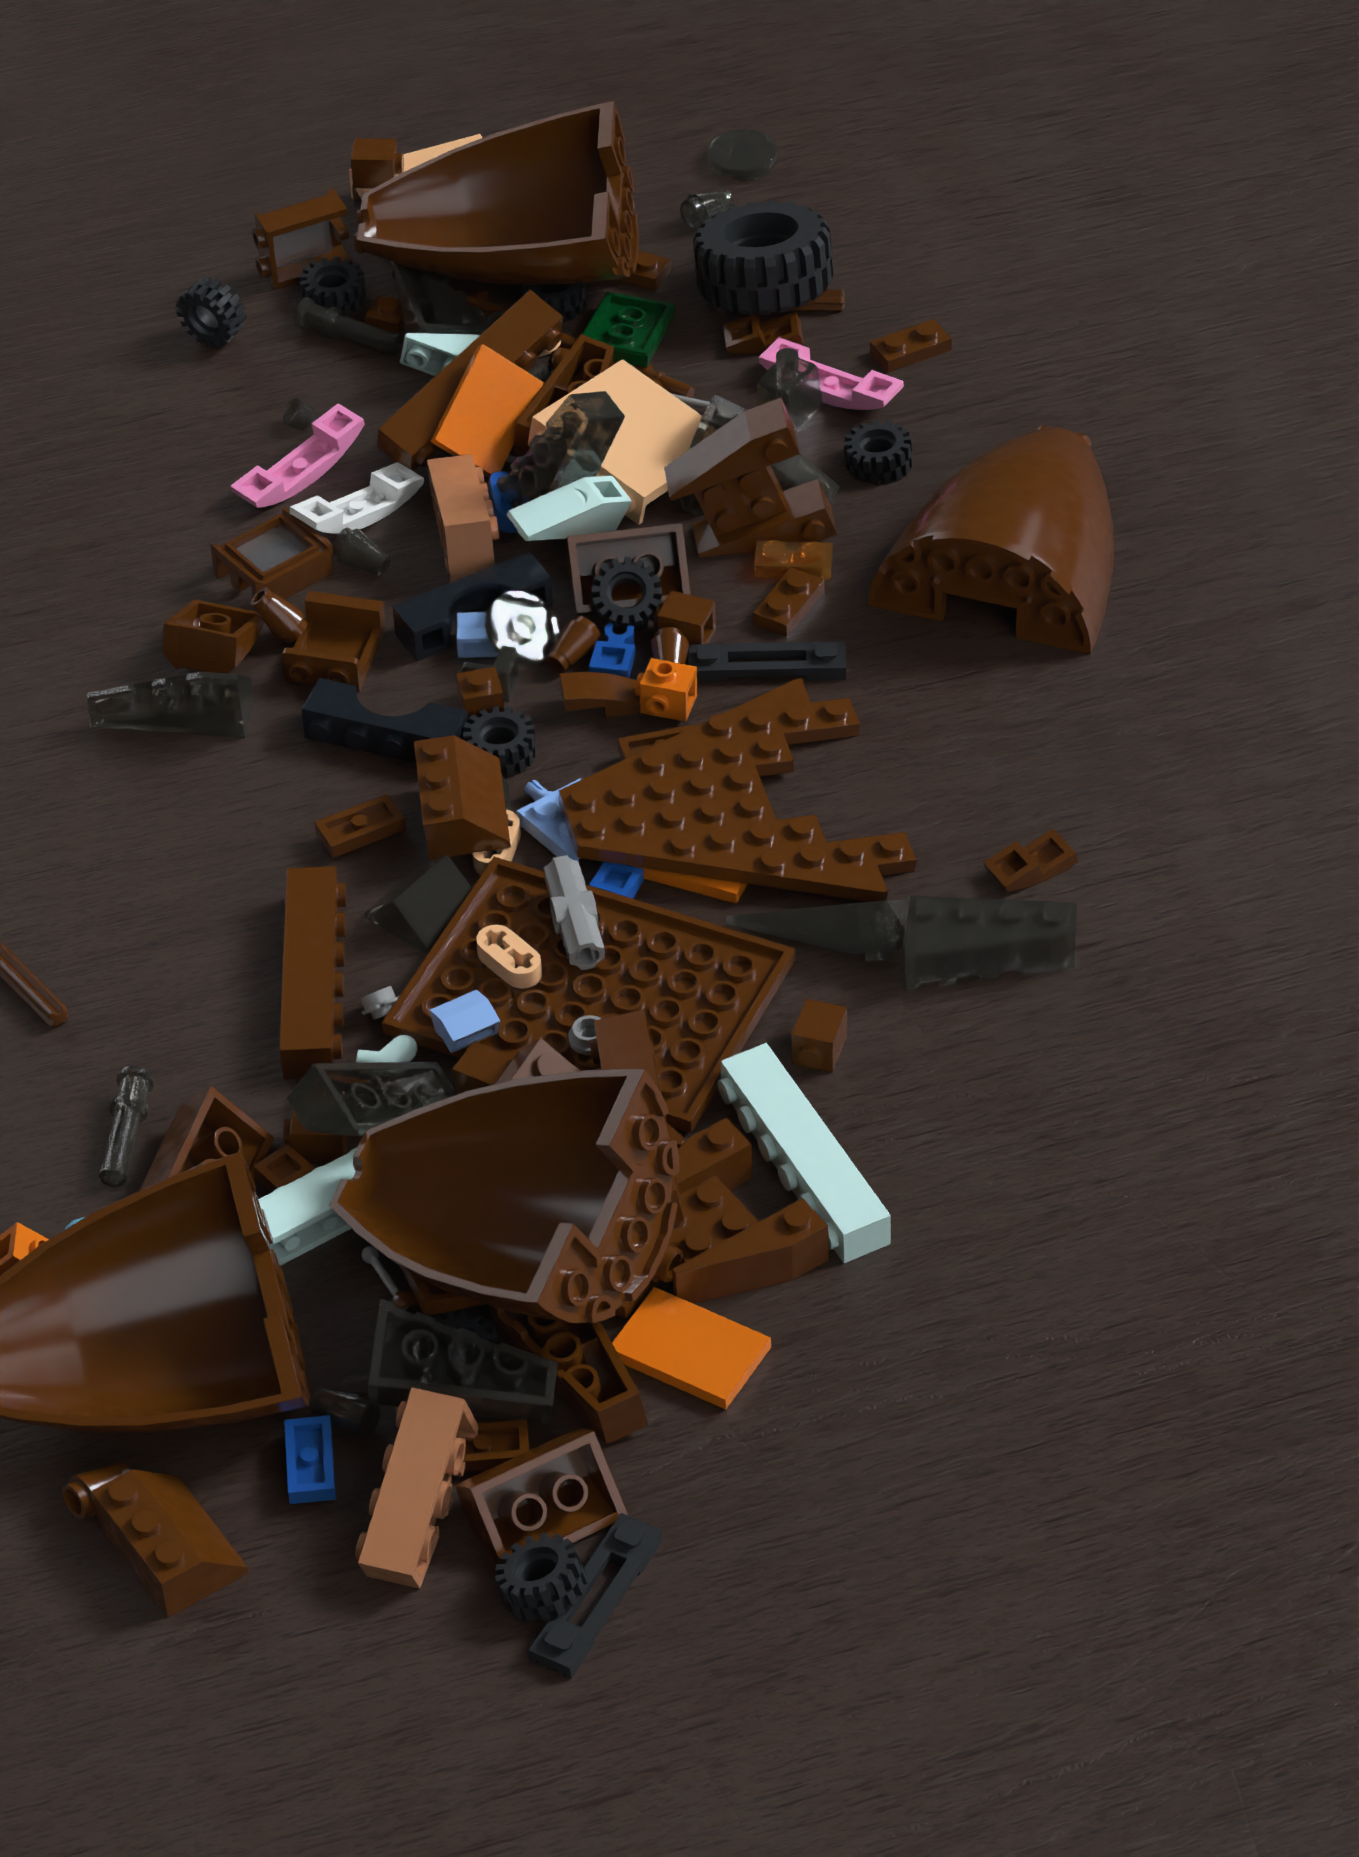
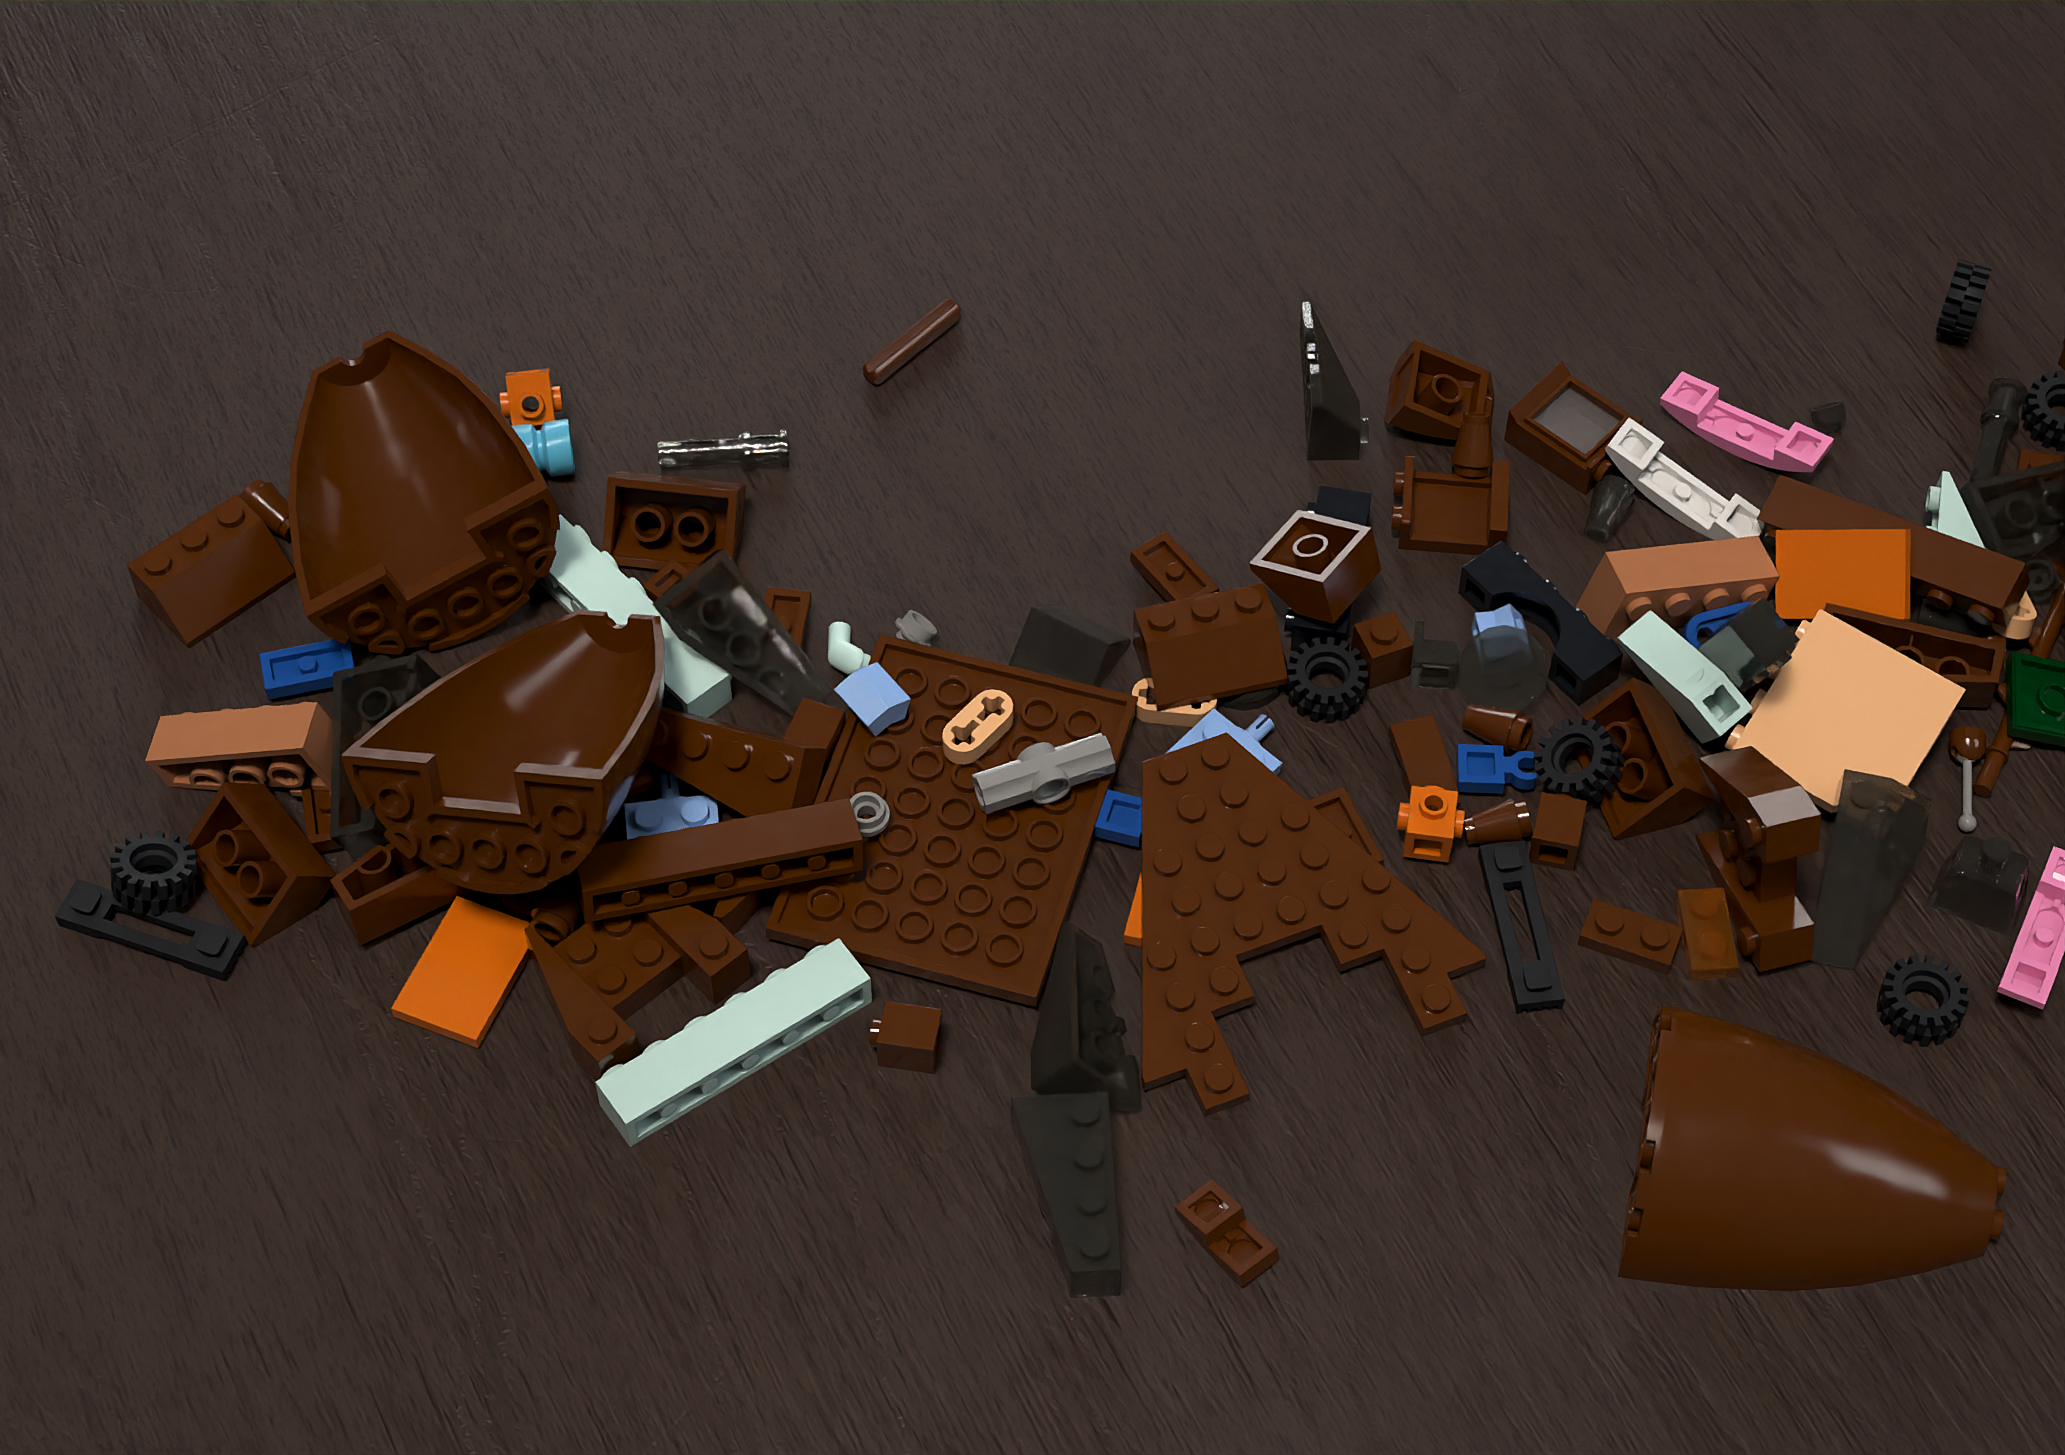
camera: 80 degrees right, 10 degrees up
reddish brown brick [280,866,347,1079] -> none
none -> reddish brown slope [1249,510,1382,624]

